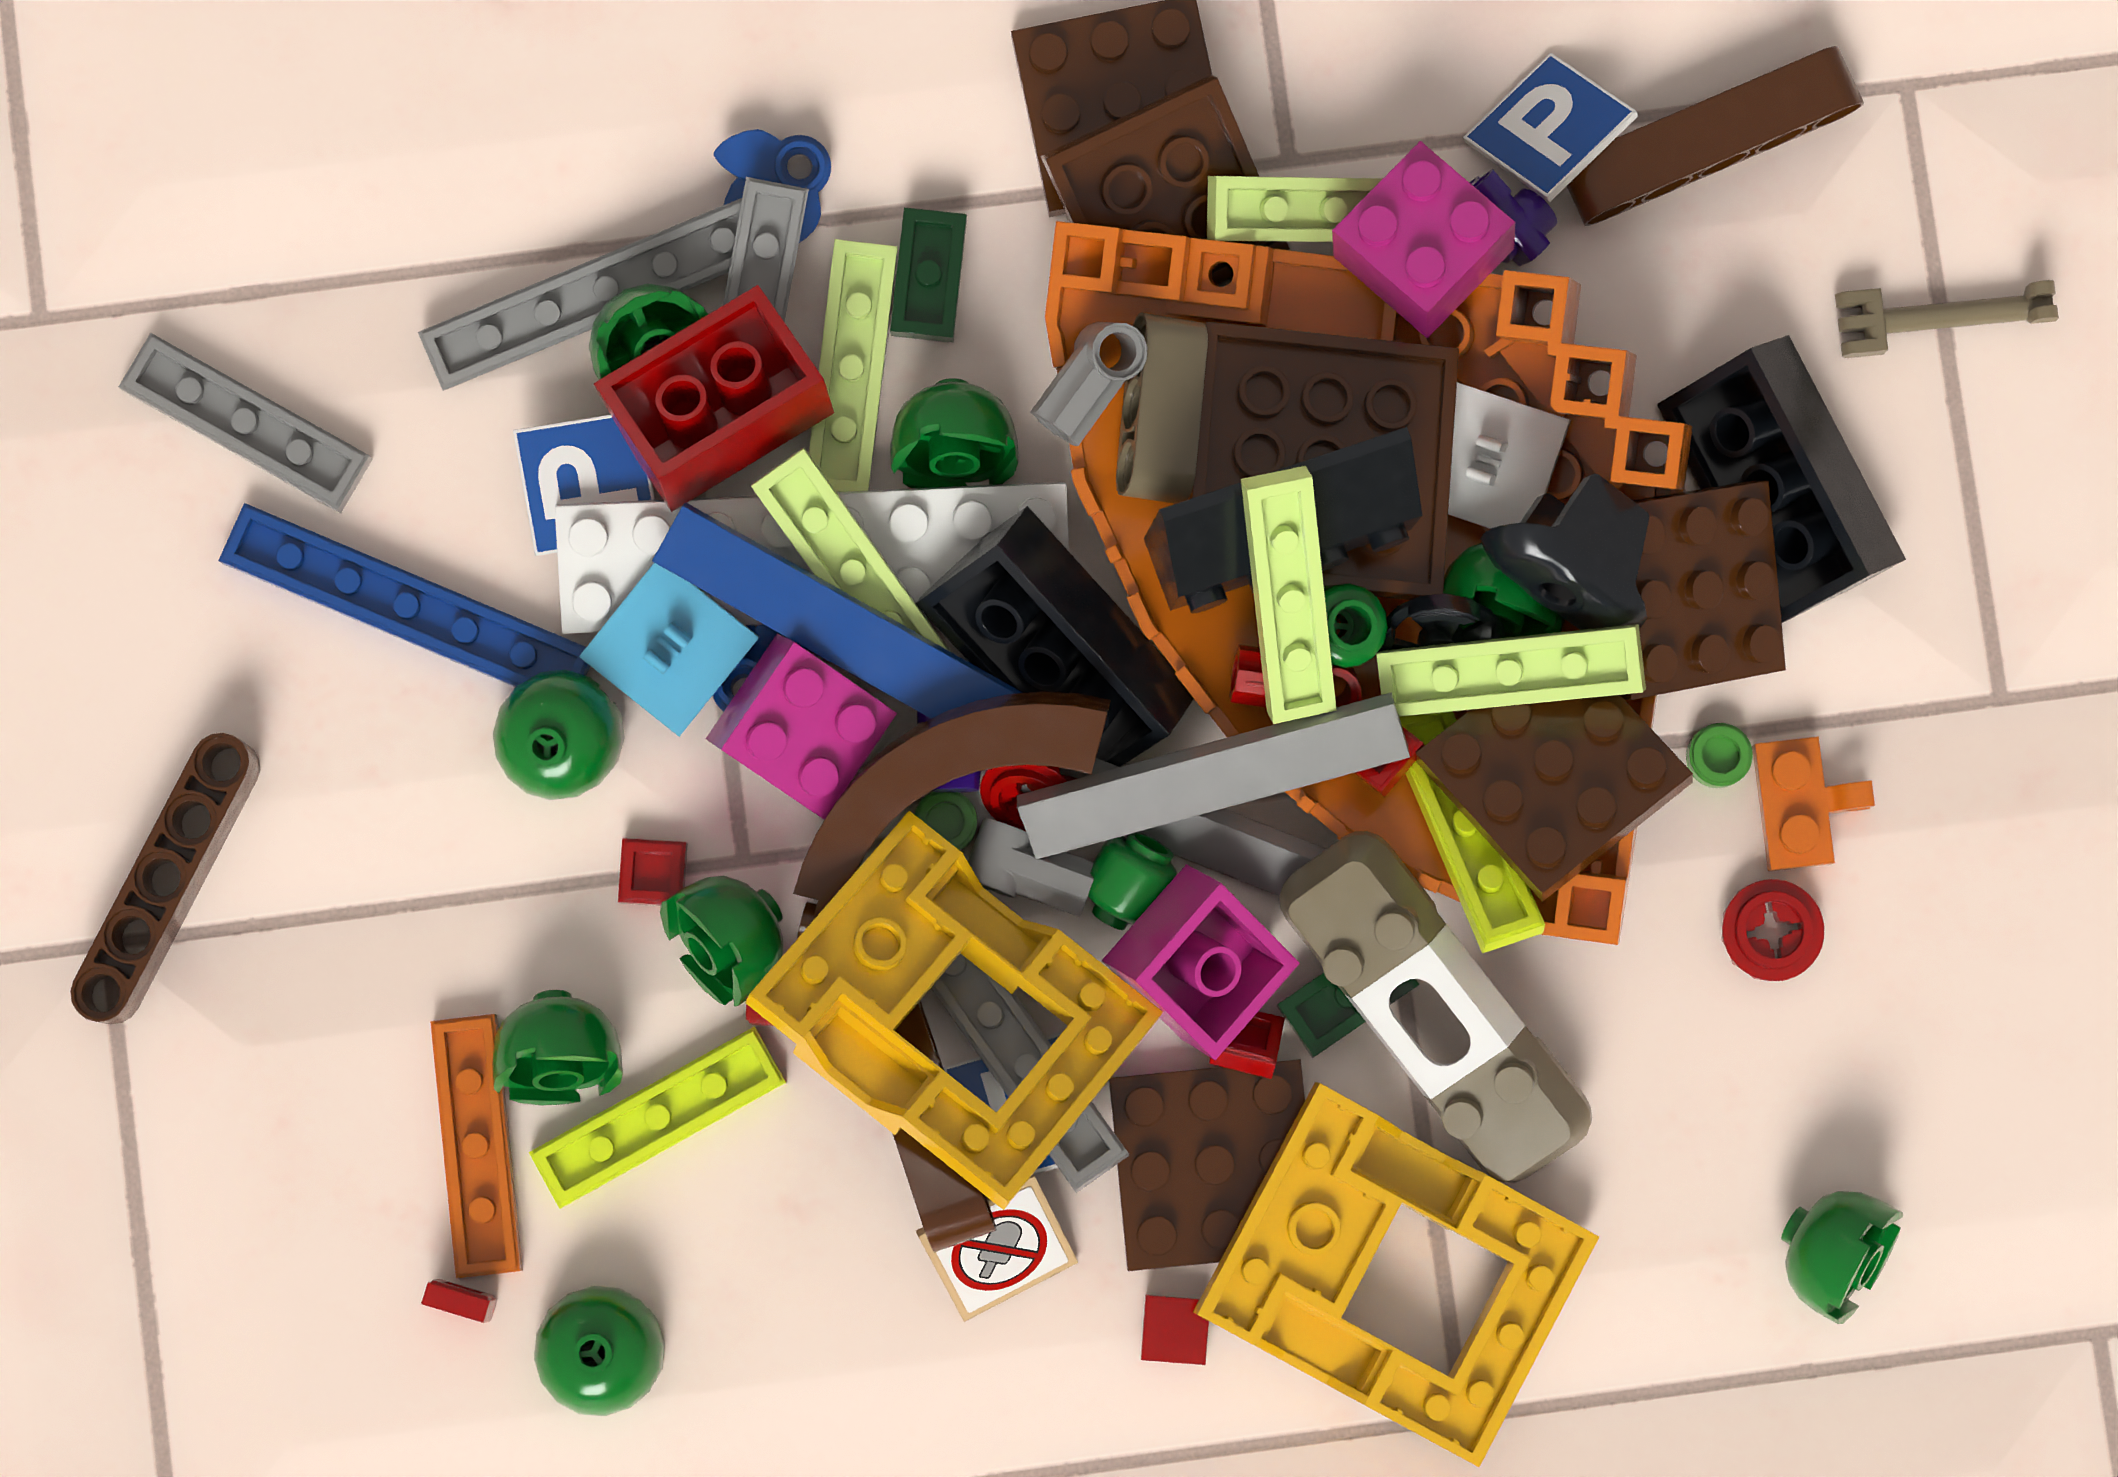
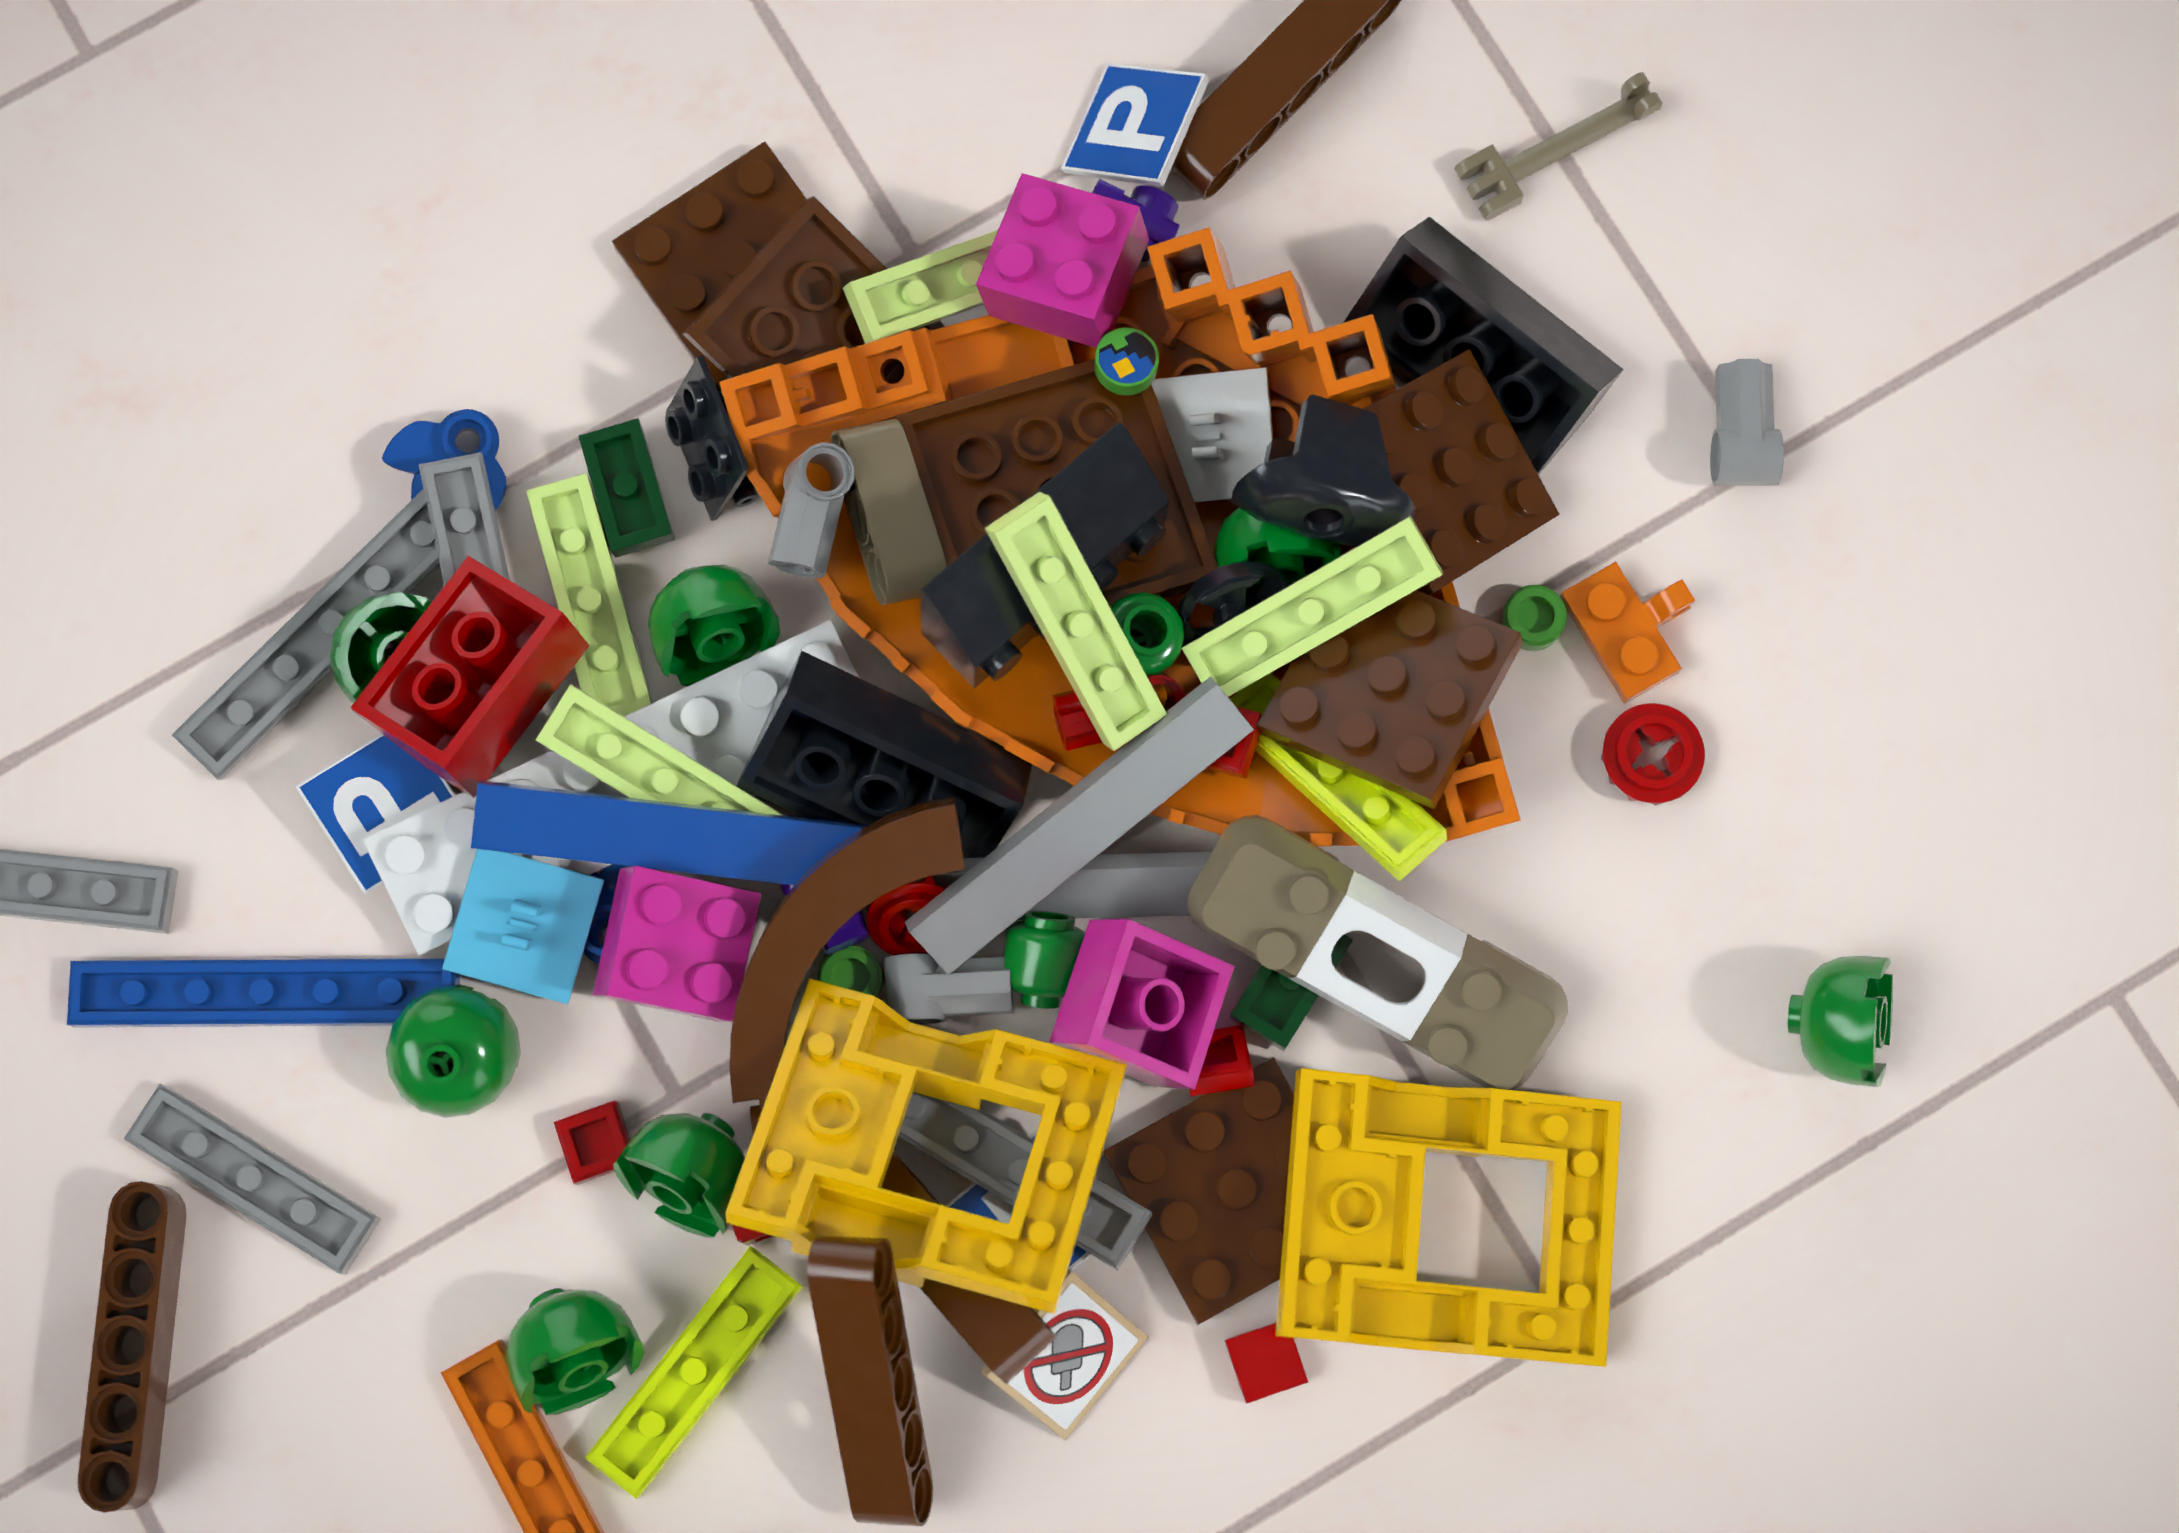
camera: 15 degrees left, 5 degrees down
none -> light grey tile [124,1084,381,1275]
none -> black hinge [665,355,759,521]
none -> reddish brown beam [807,1236,933,1526]
none -> tile [1094,328,1159,395]
none -> light grey piece [1710,359,1784,486]

